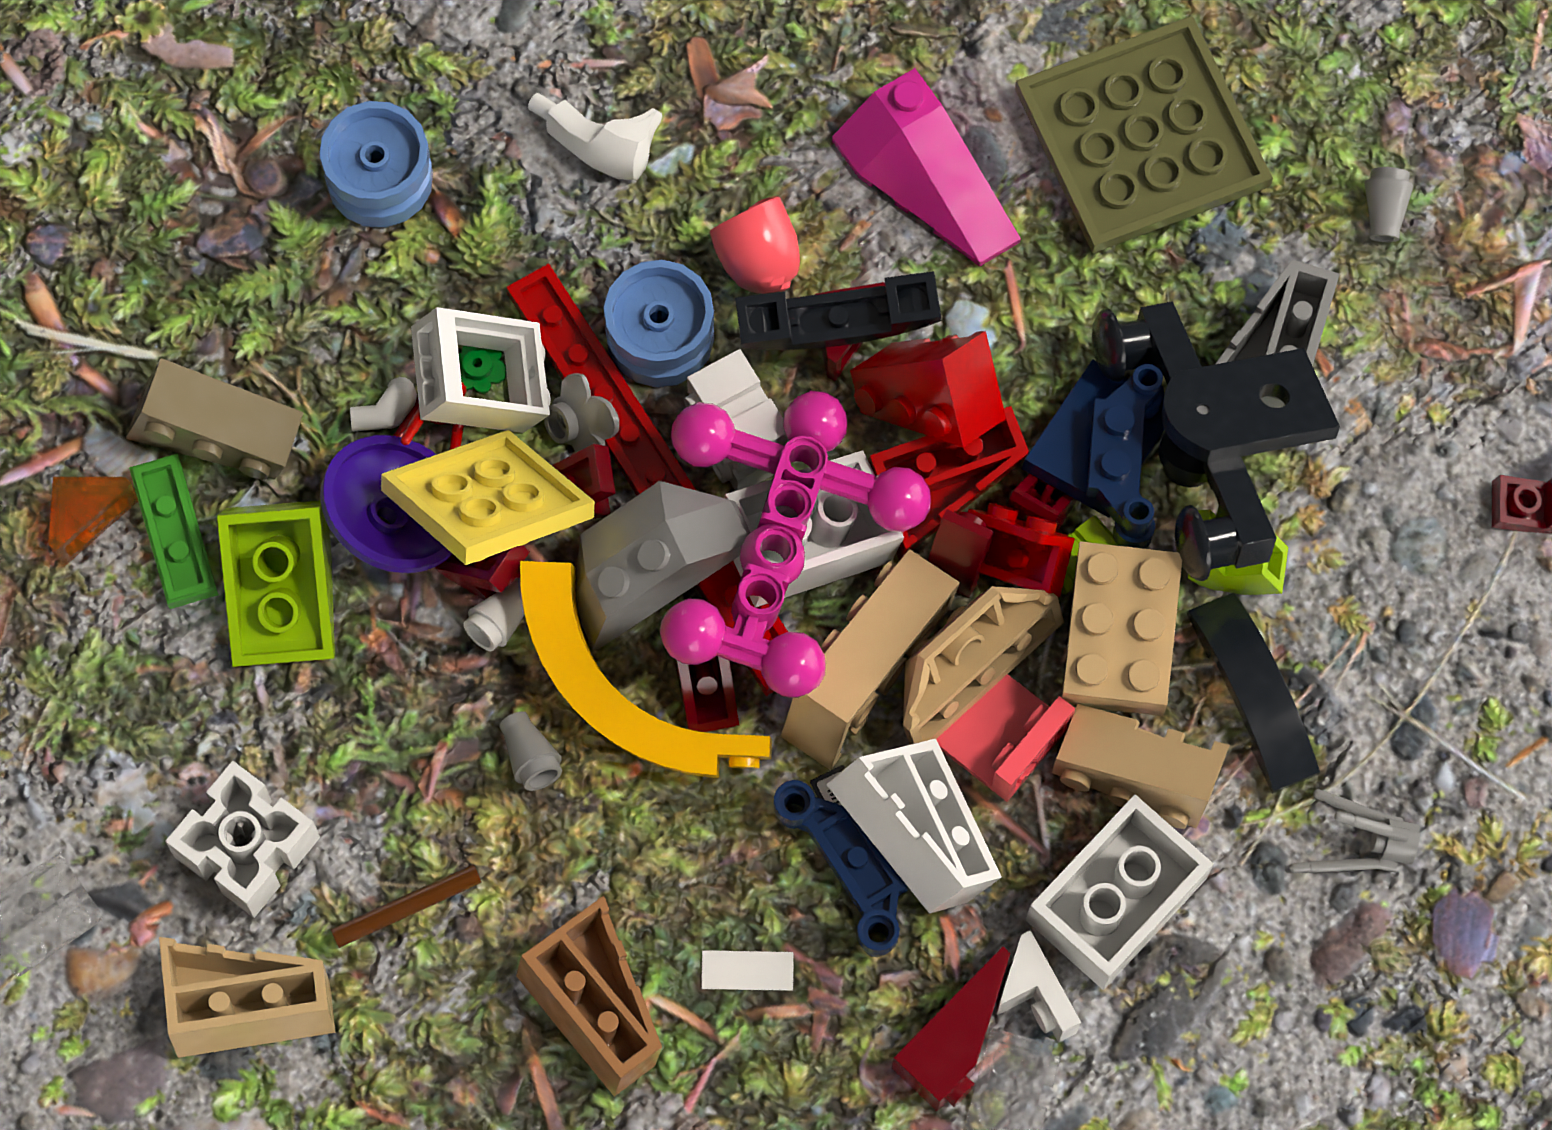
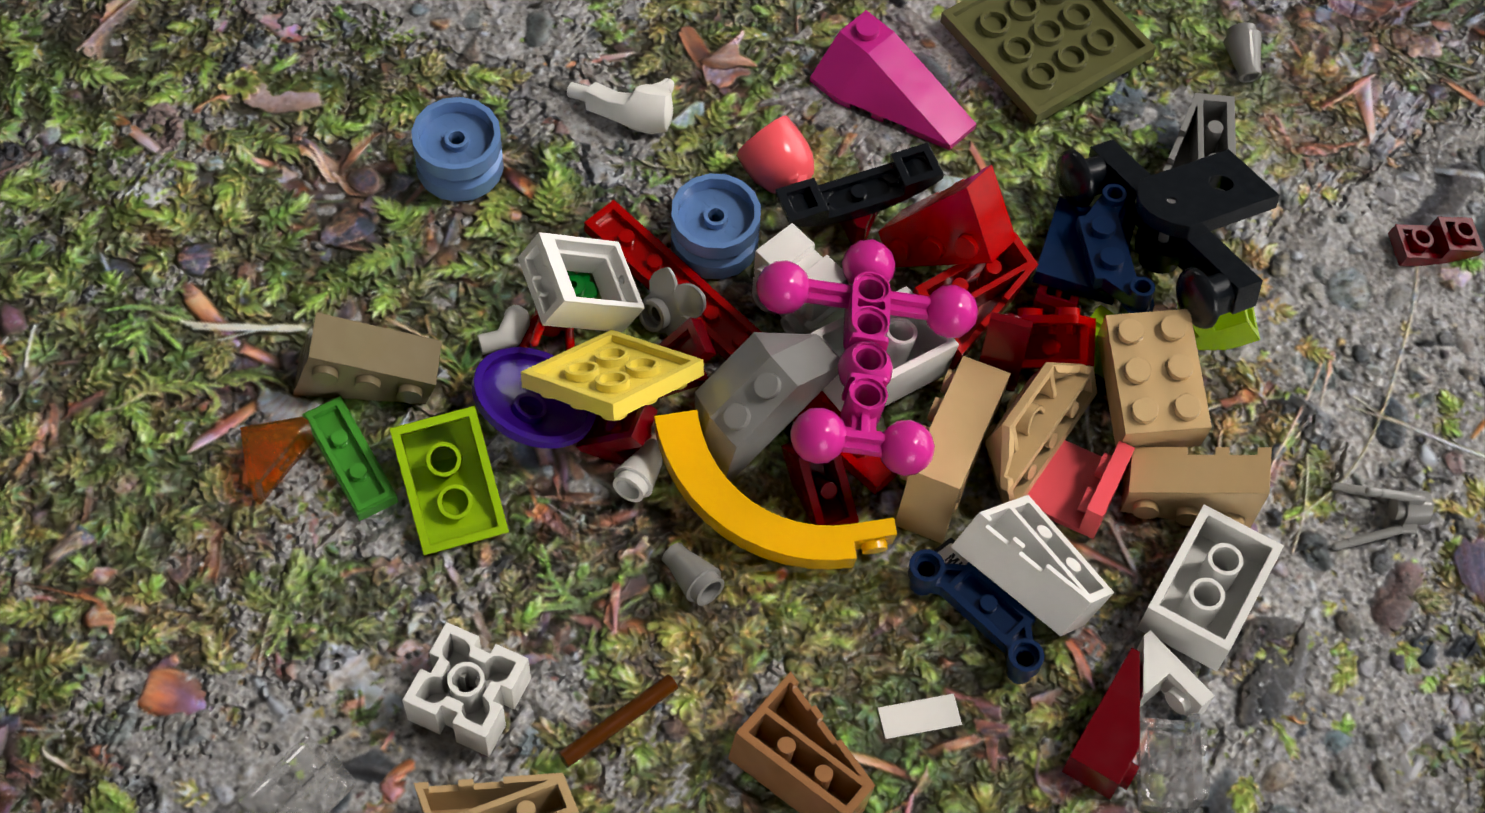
camera: 15 degrees left, 10 degrees down
black slope [1187,592,1320,794] -> none

